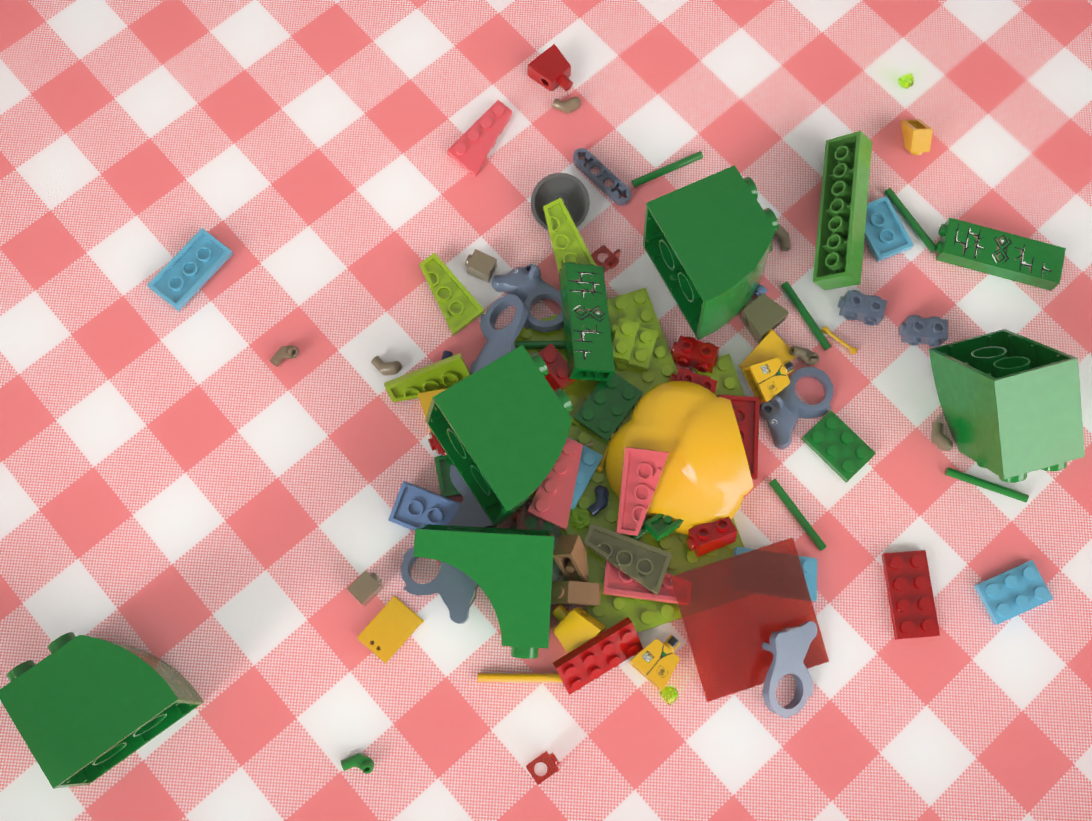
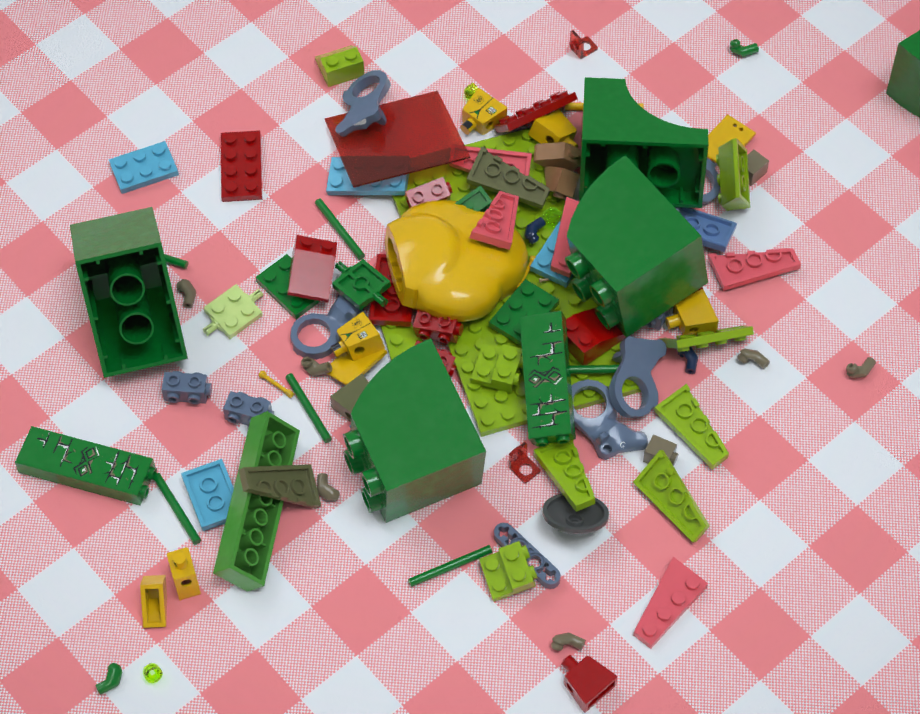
camera: 175 degrees left, 15 degrees down
none -> green arm [95,663,123,695]
none -> yellow torso [167,547,201,601]
none -> yellowish green plate [203,284,264,339]
none -> olive wing [238,464,321,509]
none -> slope [287,235,337,302]
none -> lime slope [315,45,364,87]
none -> green plate [332,259,391,310]
none -> lime plate [479,541,538,602]
none -> lime wing [633,450,710,542]
none -> coral wing [708,248,801,291]
none -> lime slope [716,138,751,211]

